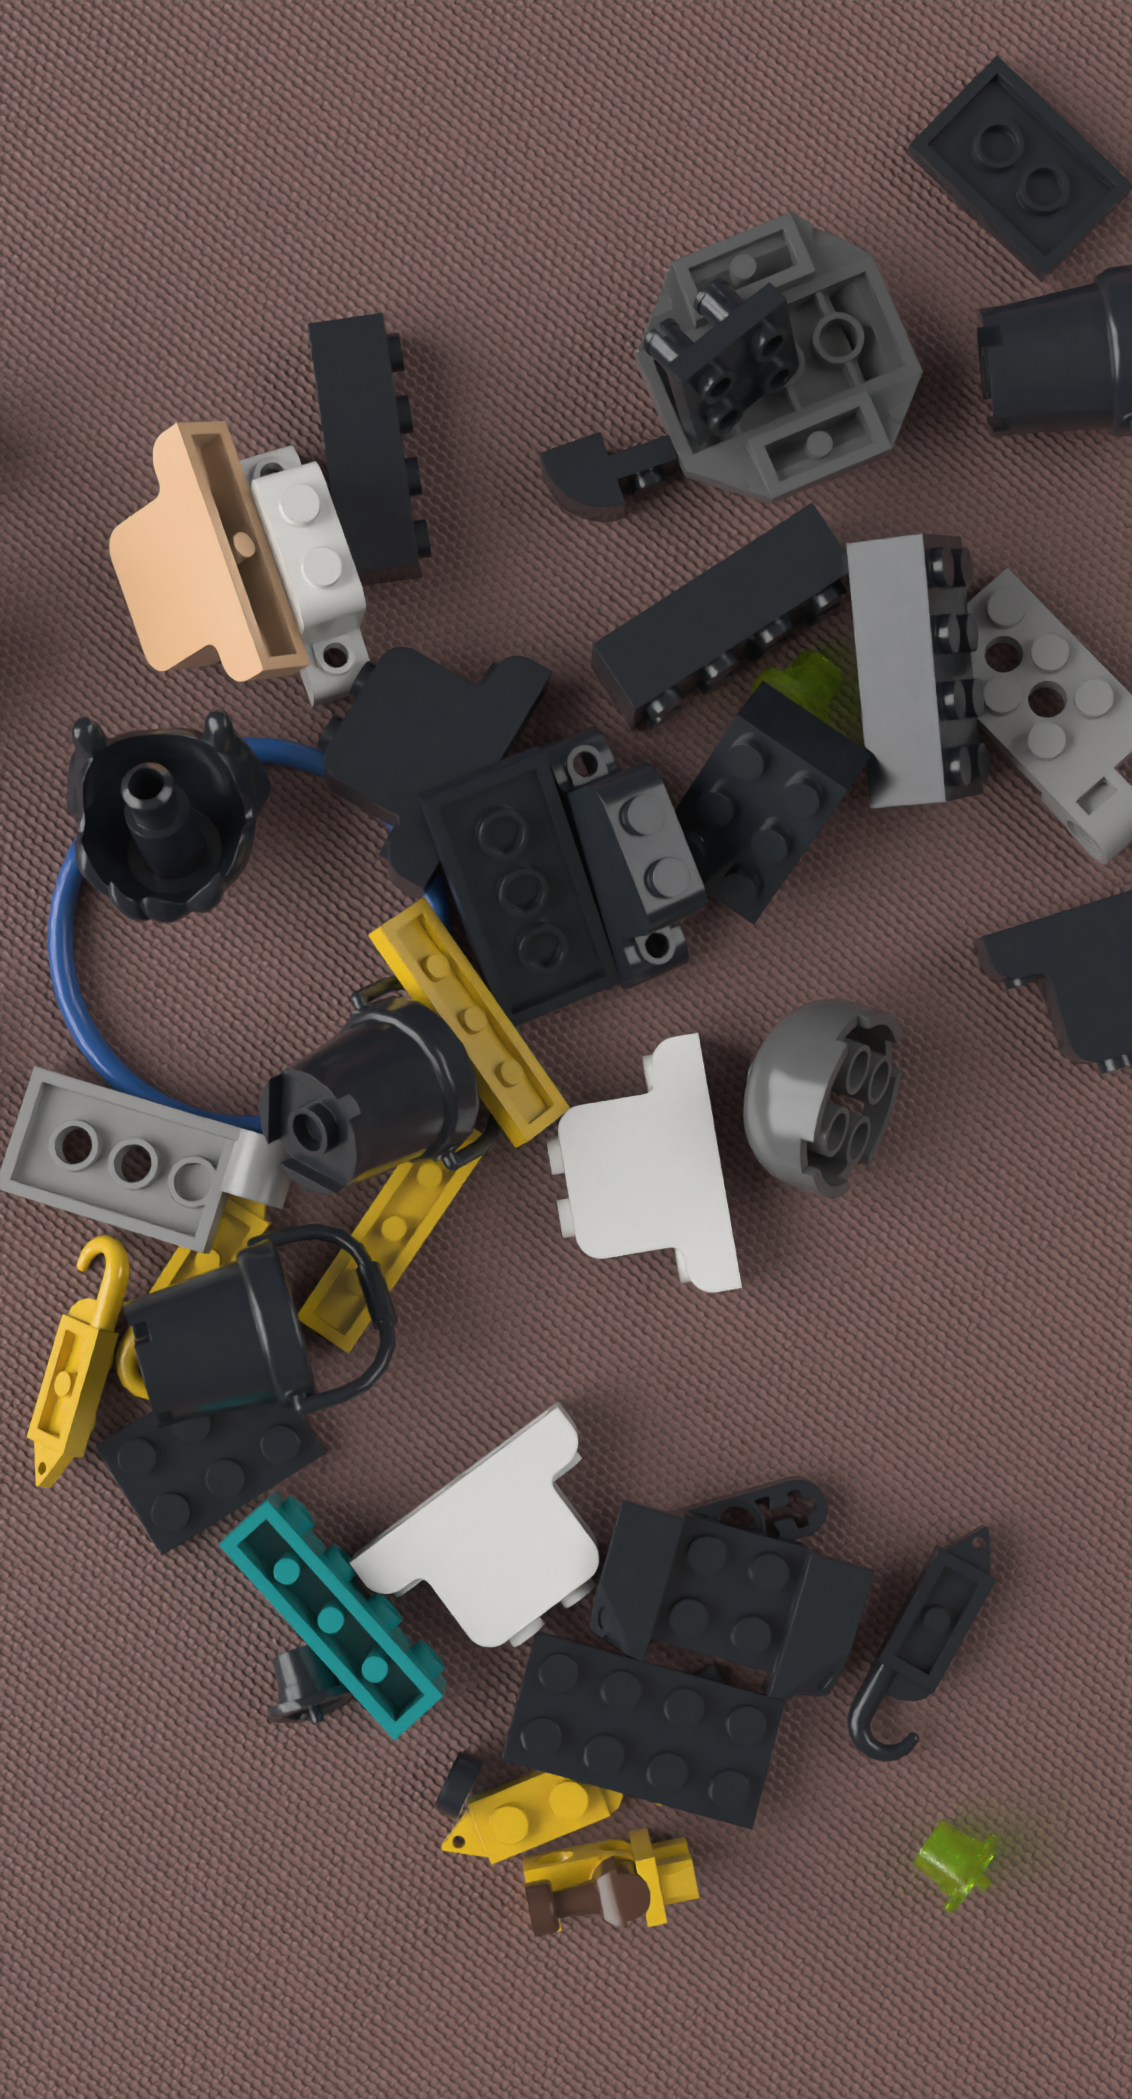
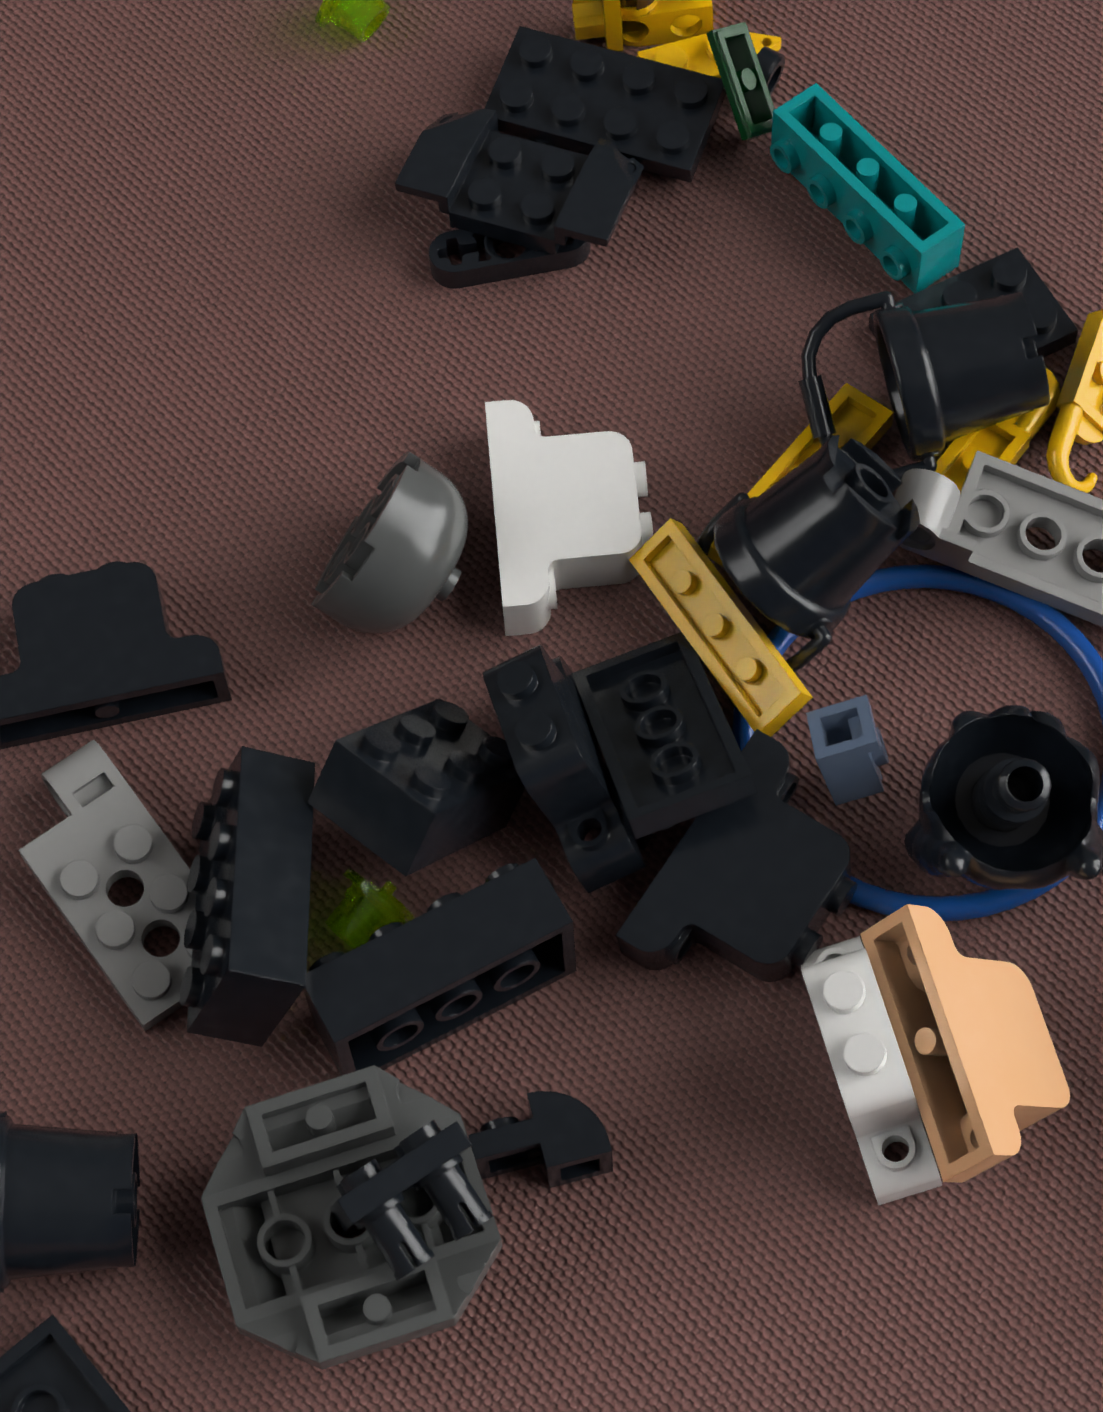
camera: 170 degrees left, 25 degrees down
black piece [267,1645,354,1725] -> none
black brick [307,313,432,586] -> none
white brick [350,1401,599,1647] -> none
black plate [847,1524,996,1762] -> none
none -> dark green slope [706,22,775,141]
none -> sand blue brick [806,694,889,805]

